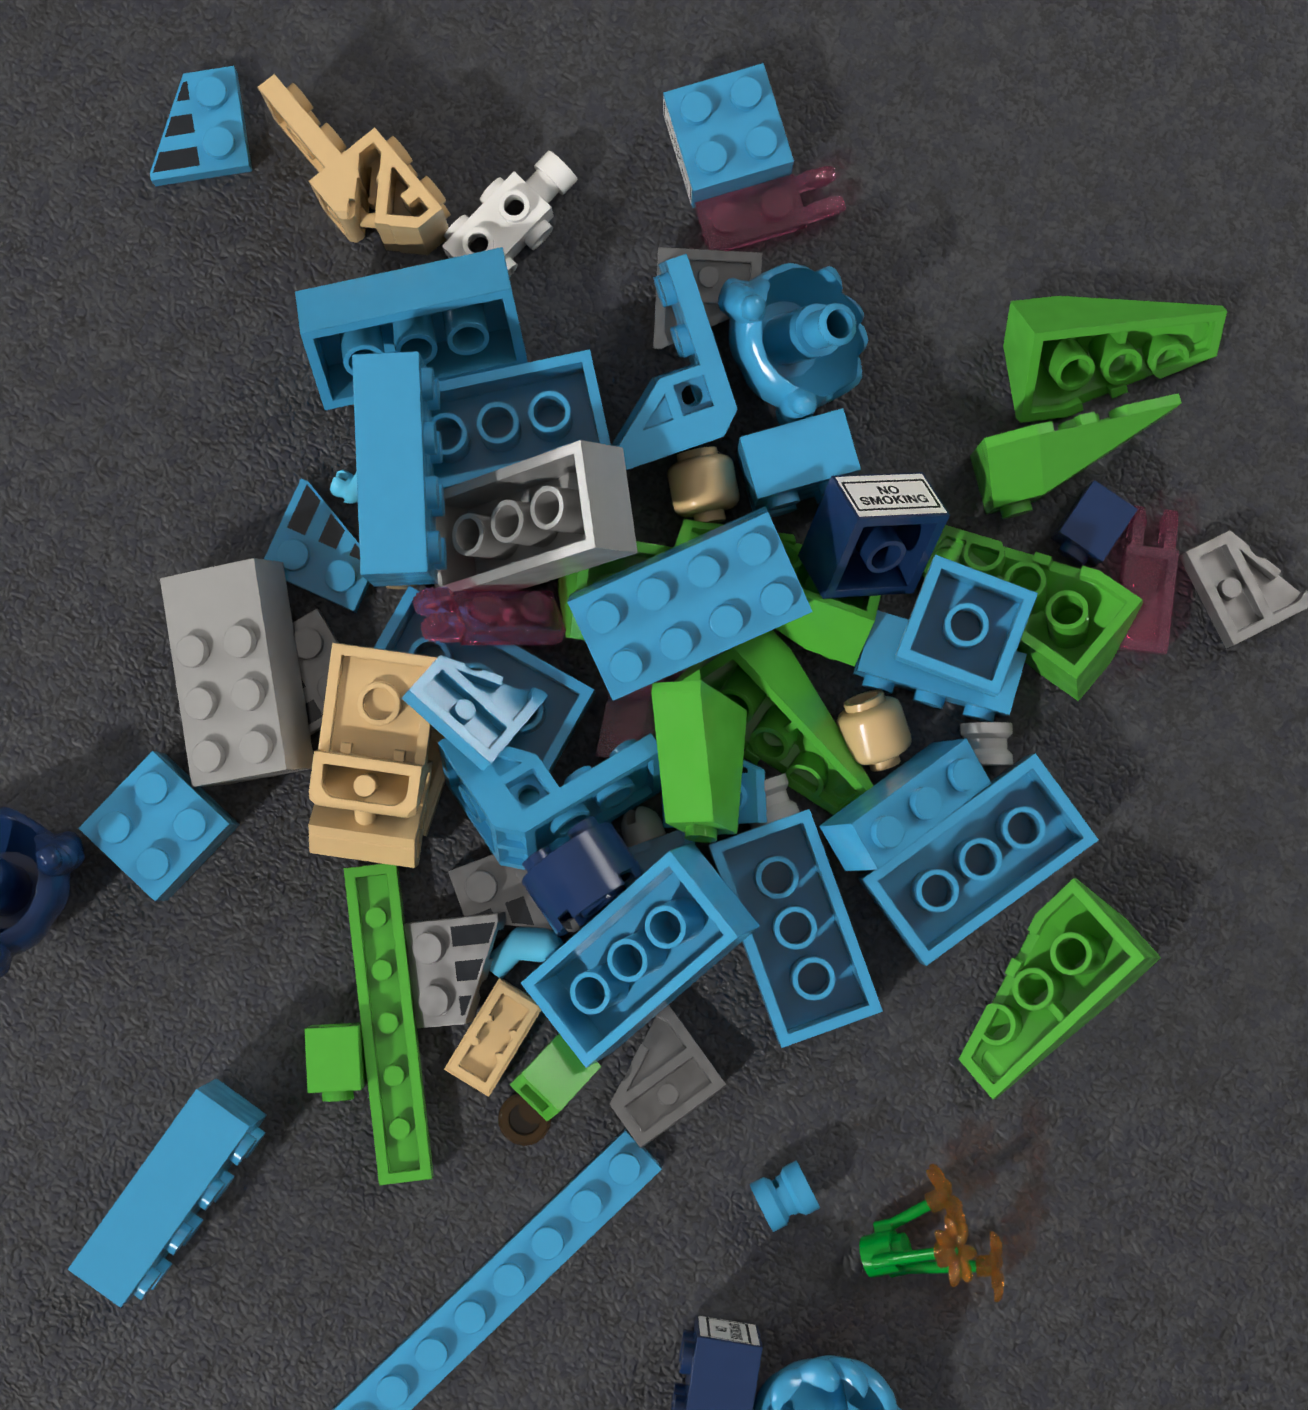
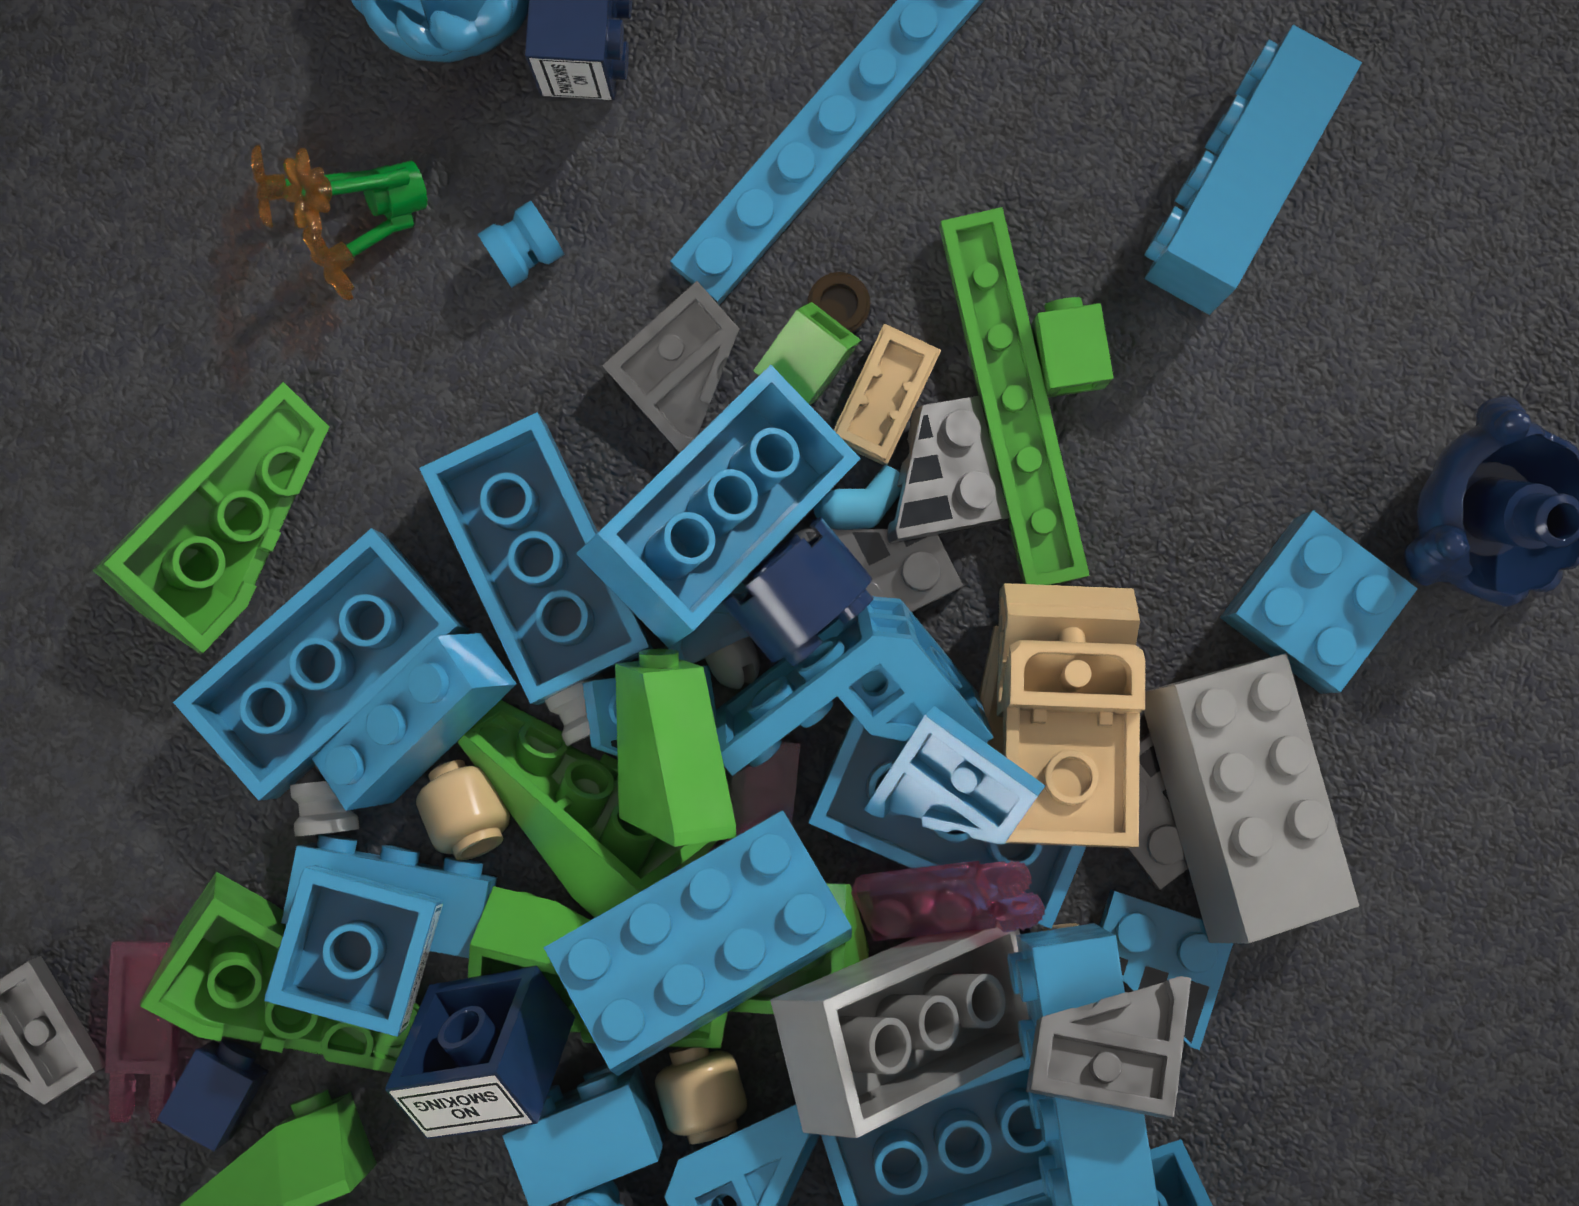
camera: 175 degrees right, 0 degrees up
none -> flat silver wing [1026,976,1191,1119]

